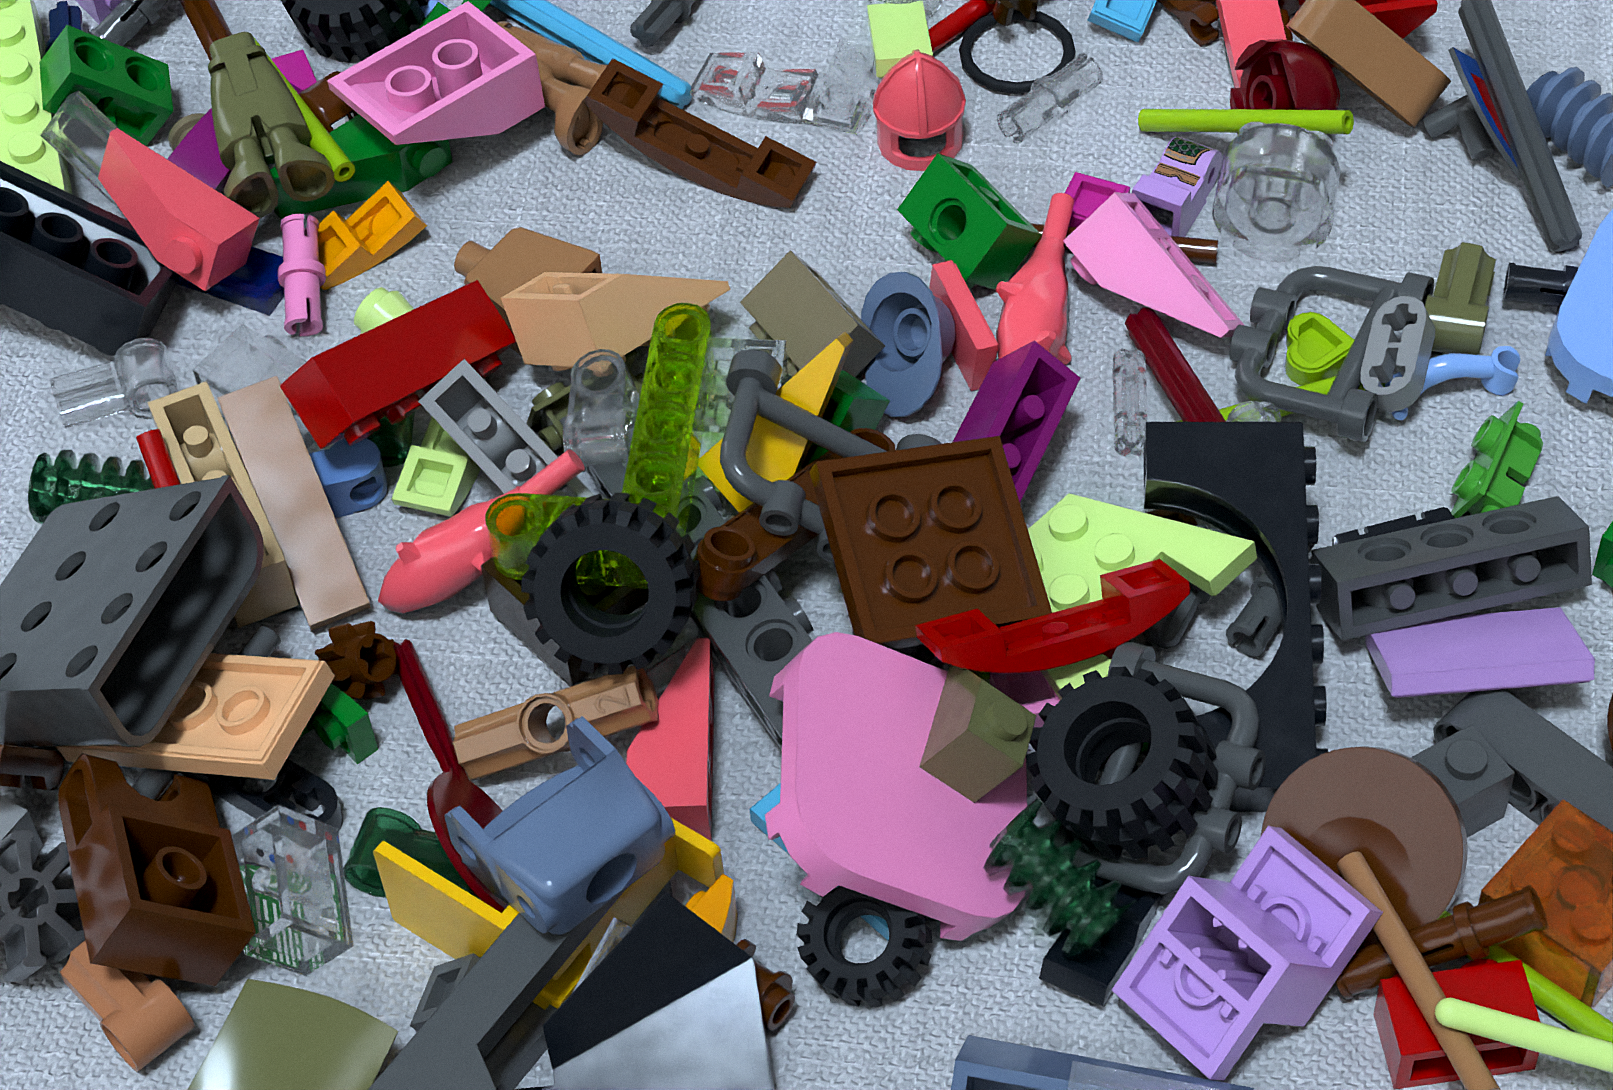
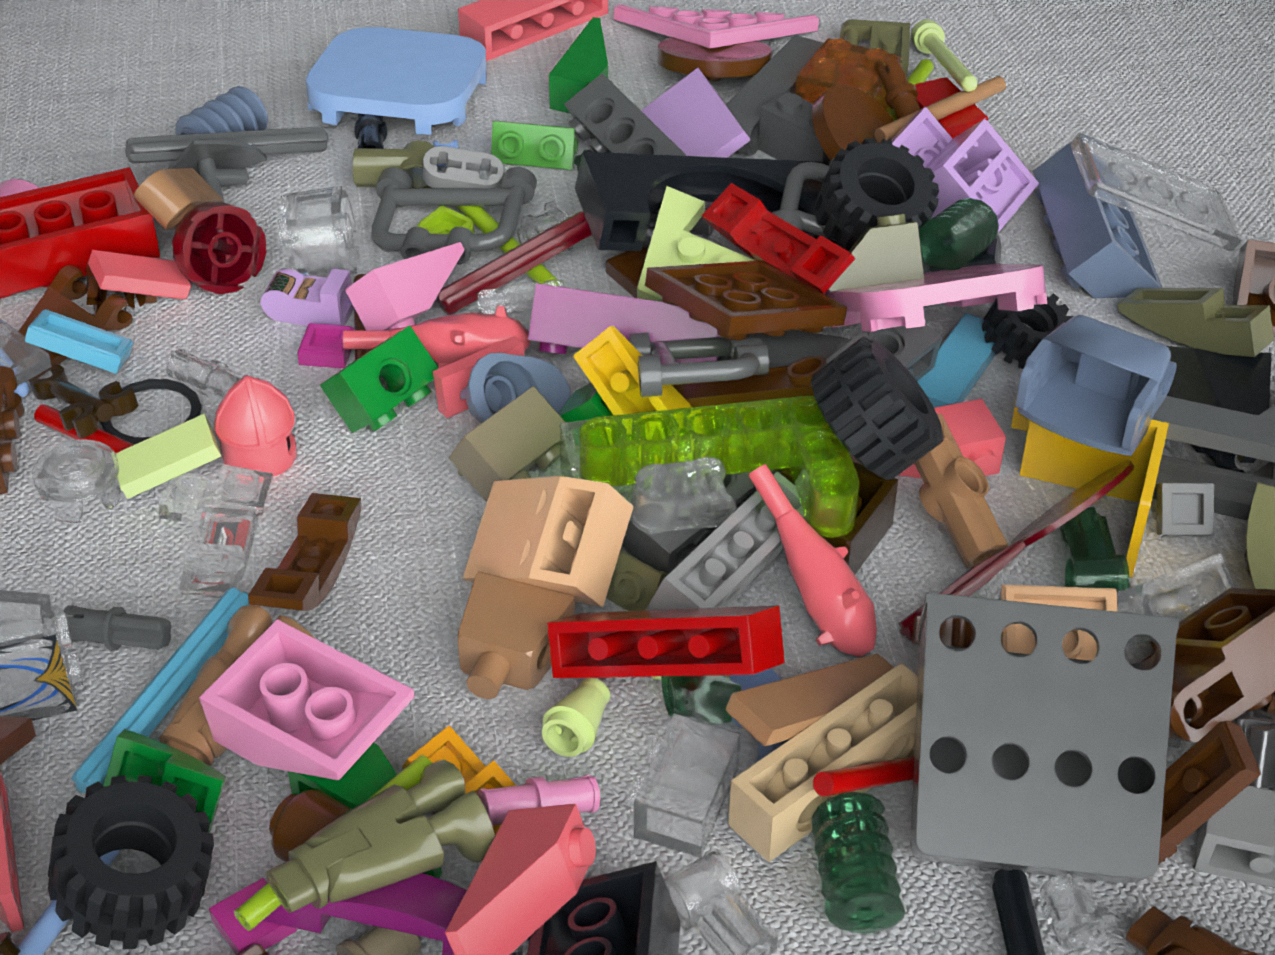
camera: 110 degrees left, 10 degrees down
lime piece [1138,109,1354,134] -> none

